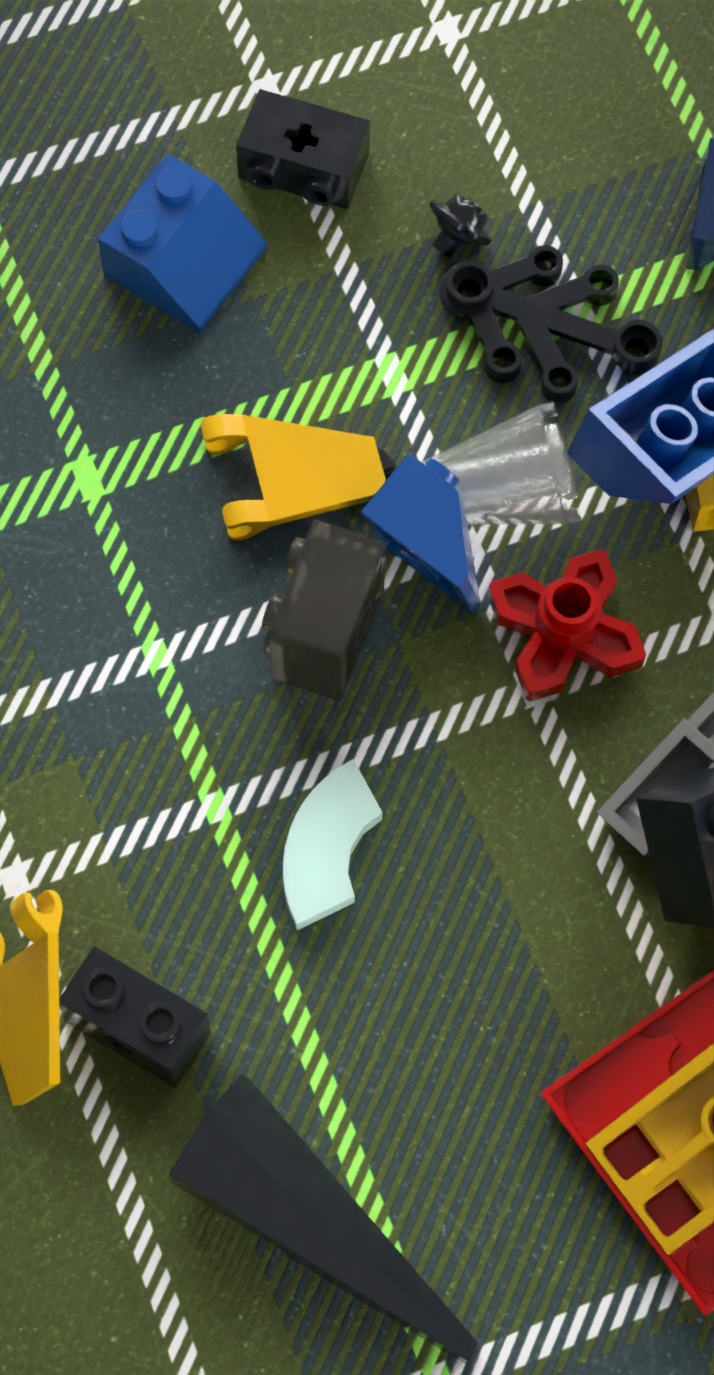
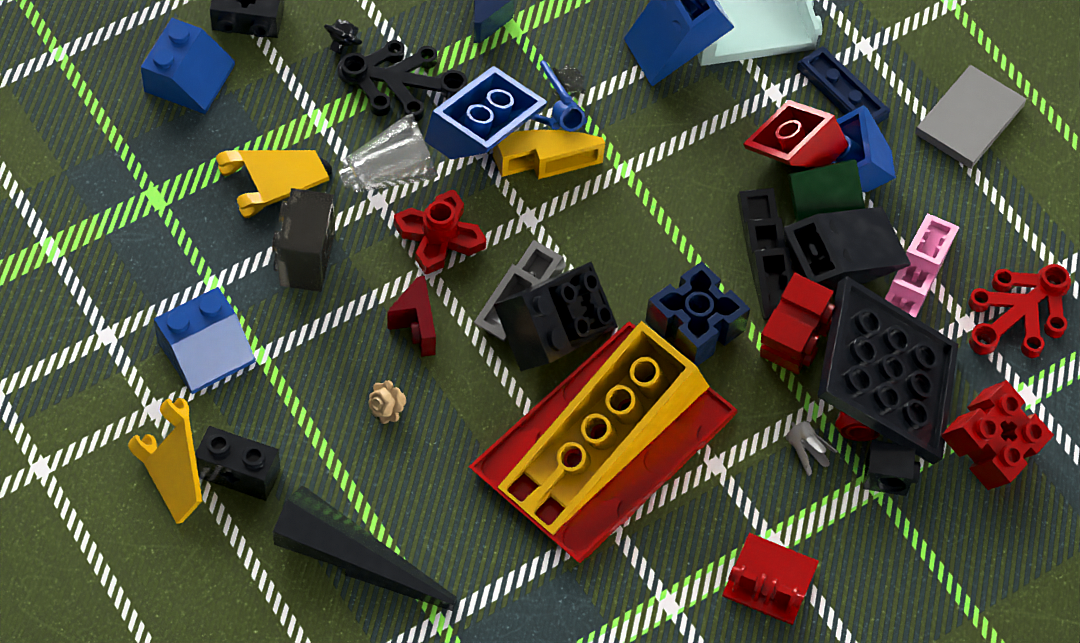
camera: 15 degrees left, 10 degrees down
light aqua tile [283,759,383,931] -> none
blue slope [361,453,481,615] -> none
none -> slope [153,287,256,394]
none -> tan plant [368,380,406,424]
none -> dark red slope [387,276,436,357]

